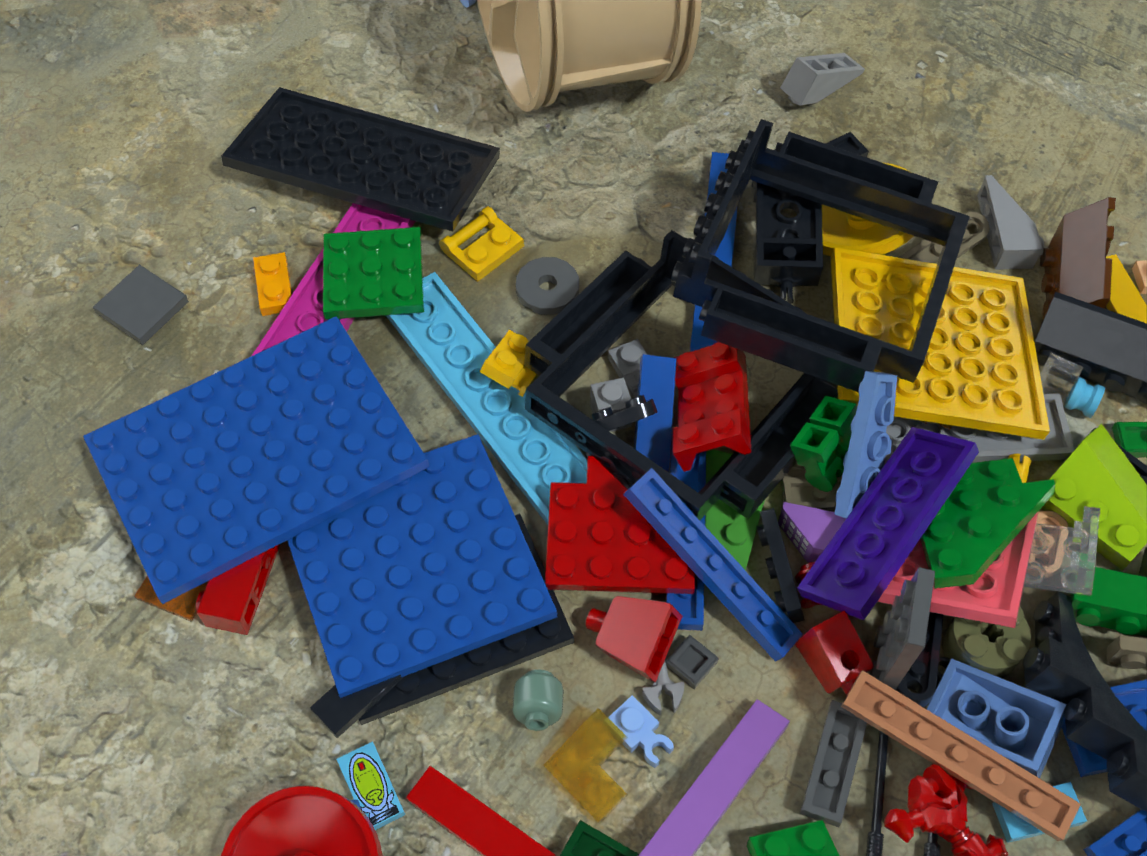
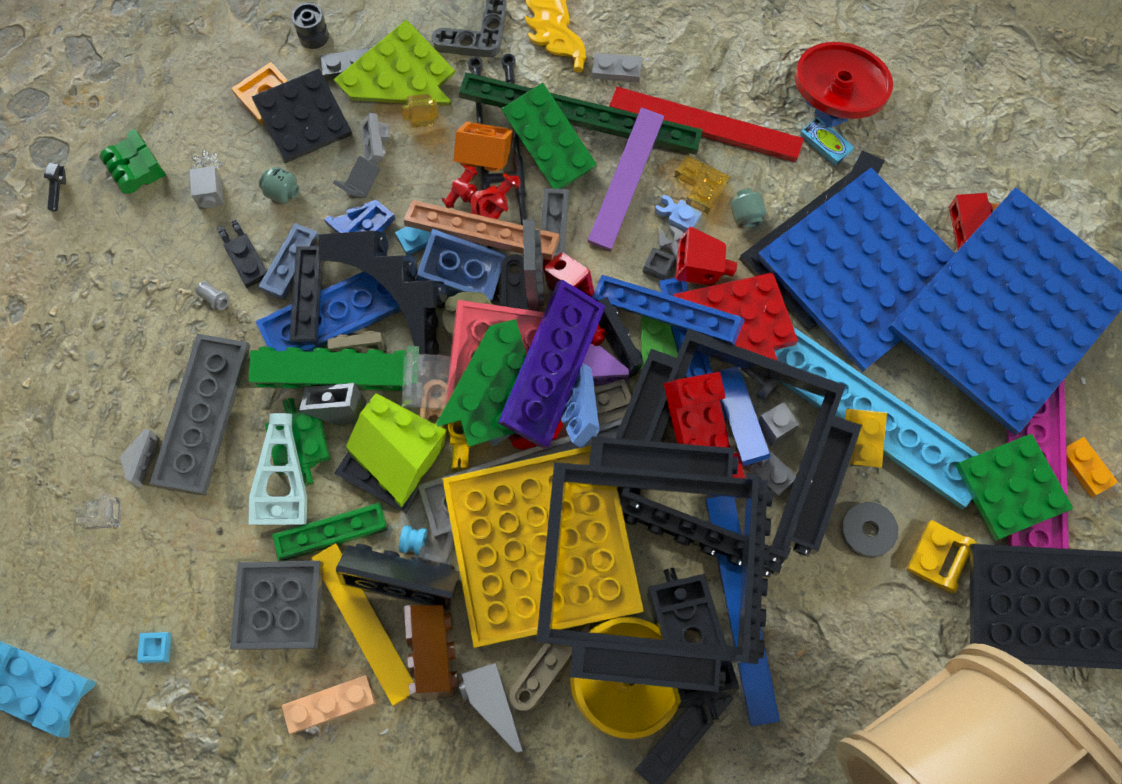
camera: 165 degrees right, 10 degrees up
black plate [591,394,658,431] -> none
green legs [790,396,857,492] -> none

